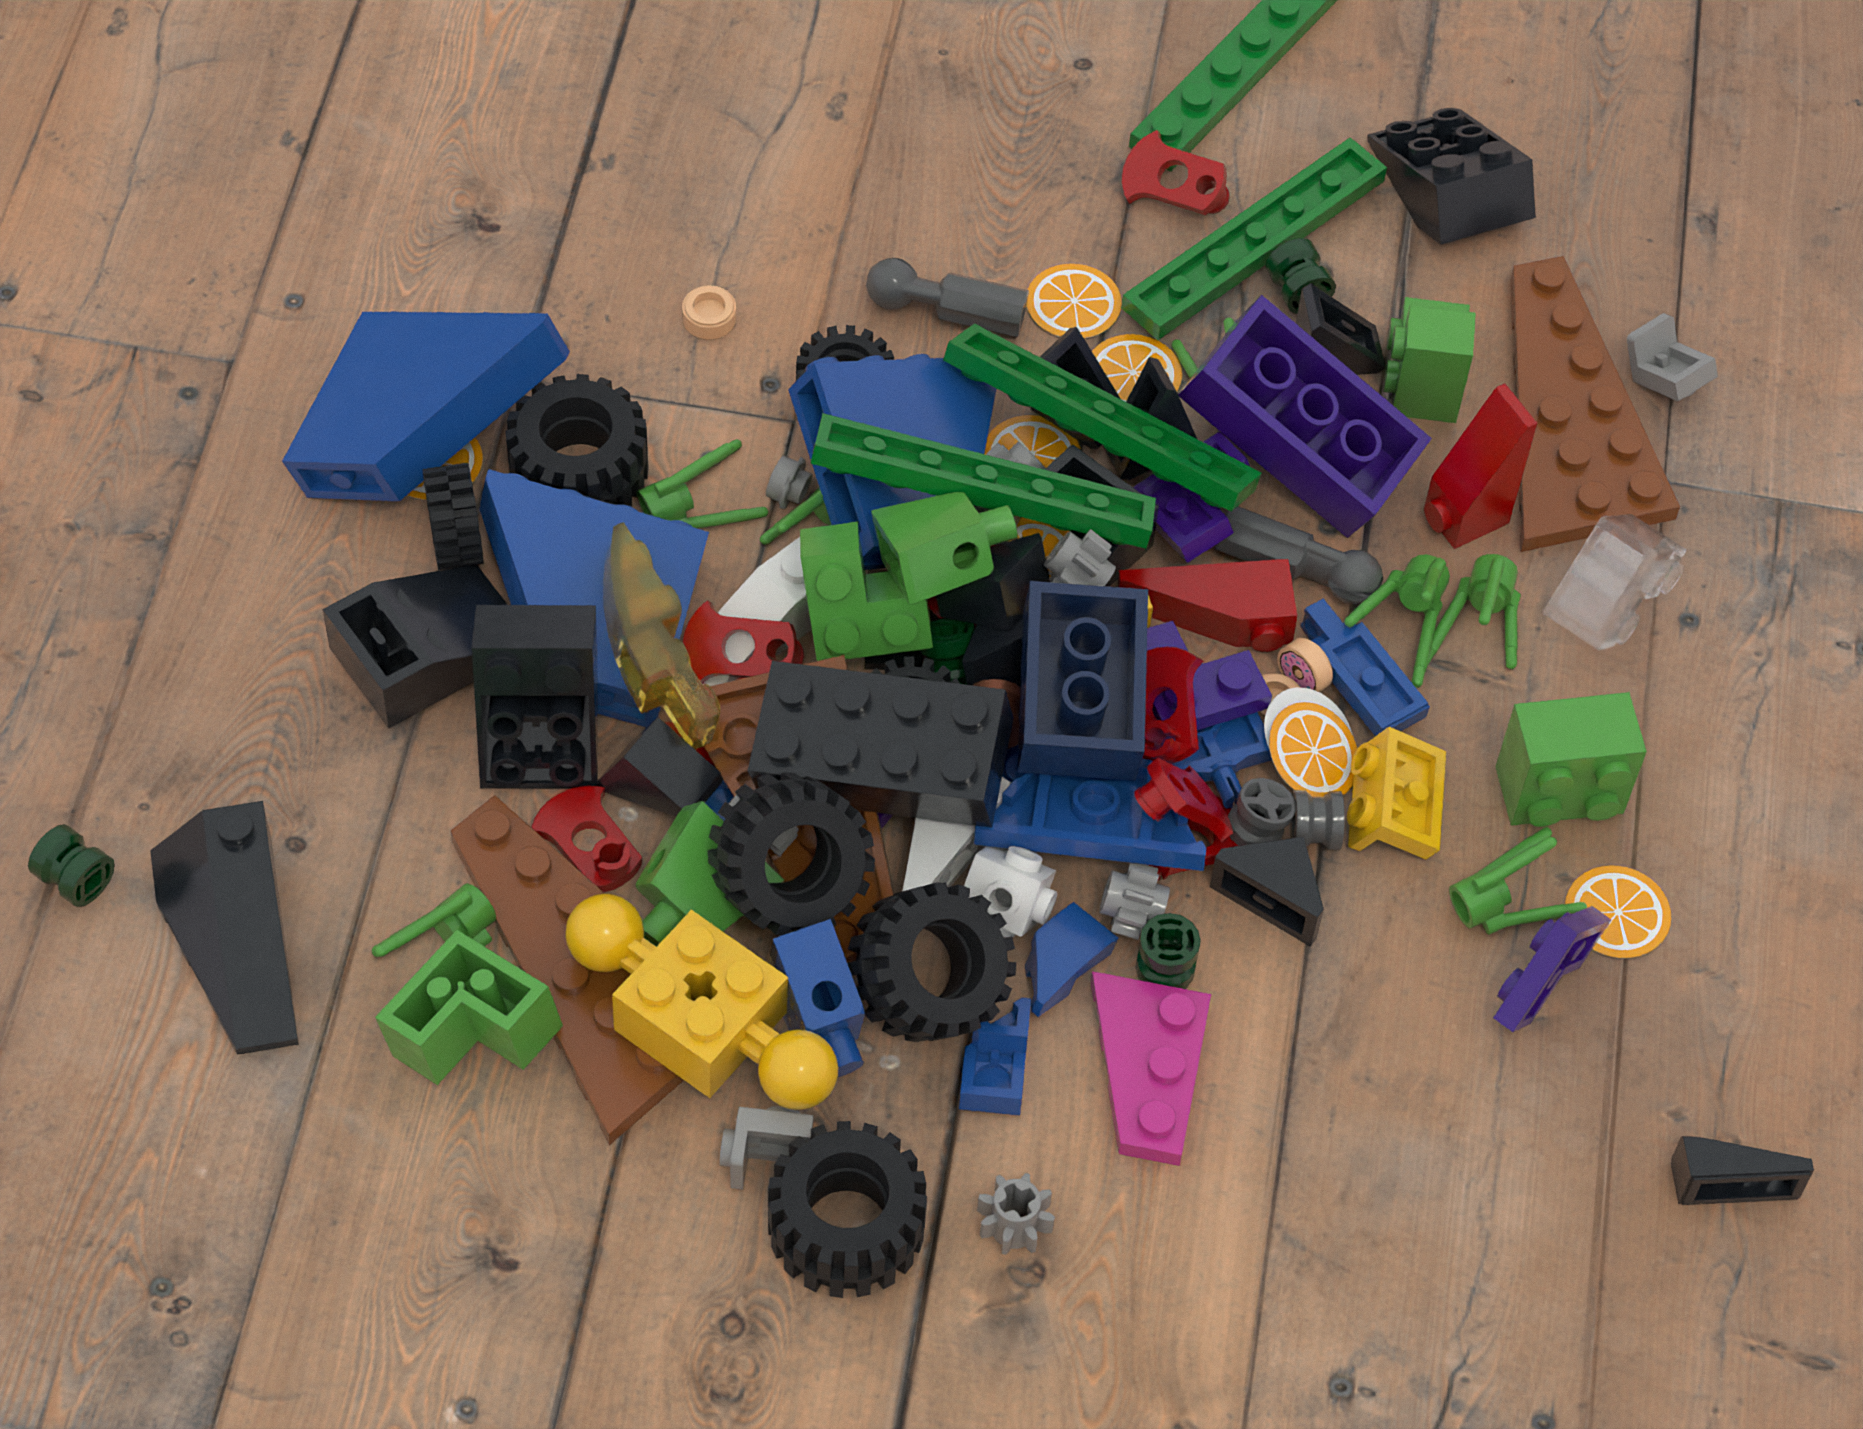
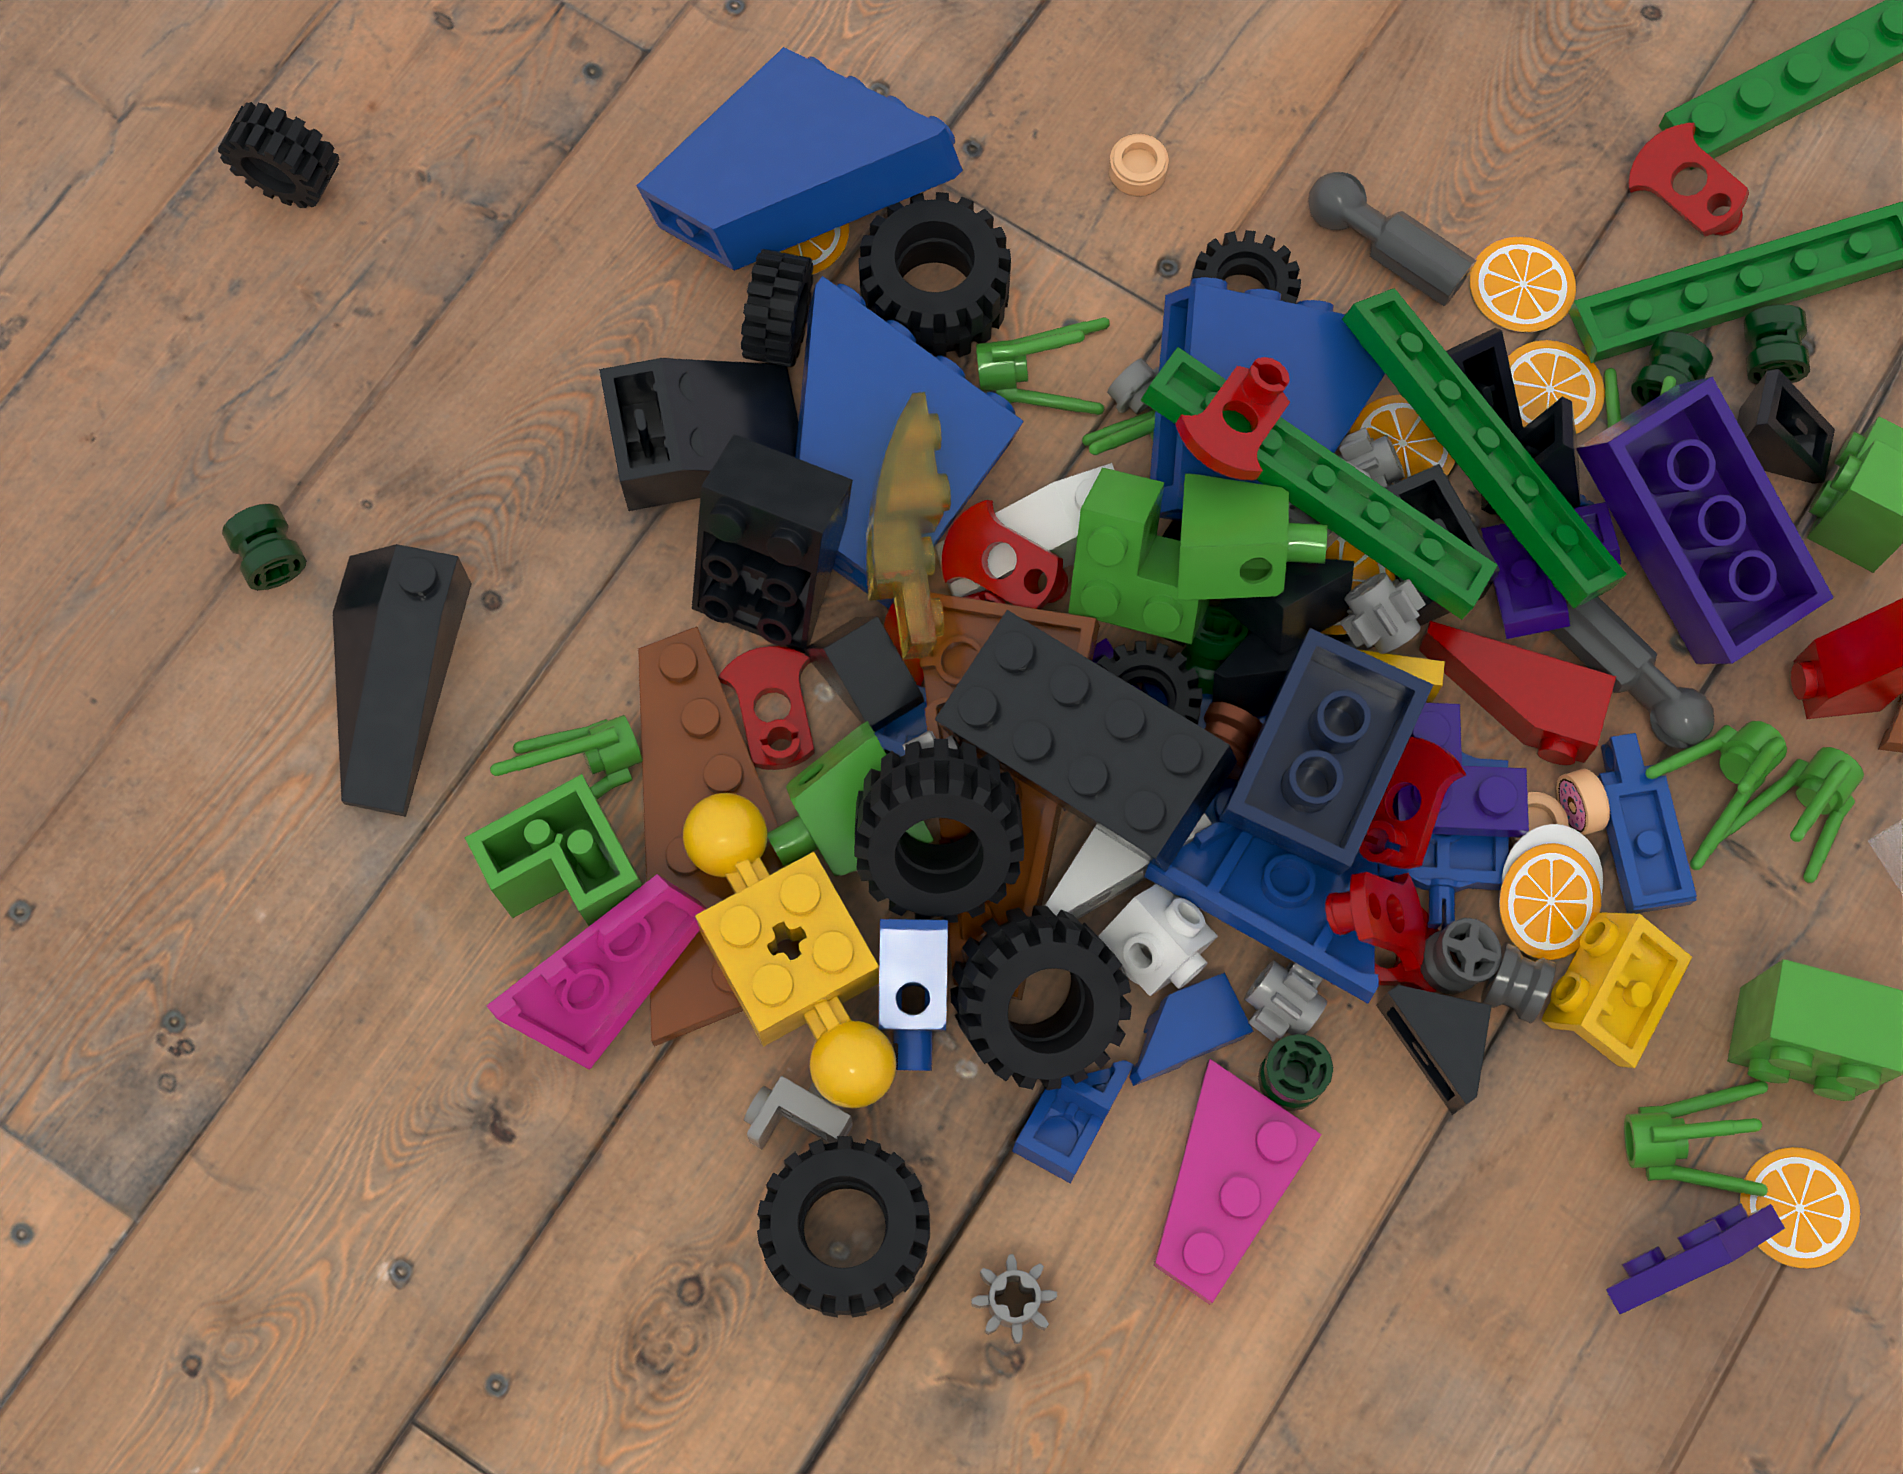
camera: 25 degrees right, 15 degrees up
none -> dark pink wing [486,874,707,1070]
none -> red piece [1175,357,1290,480]
none -> dark green wheel [1631,331,1713,406]

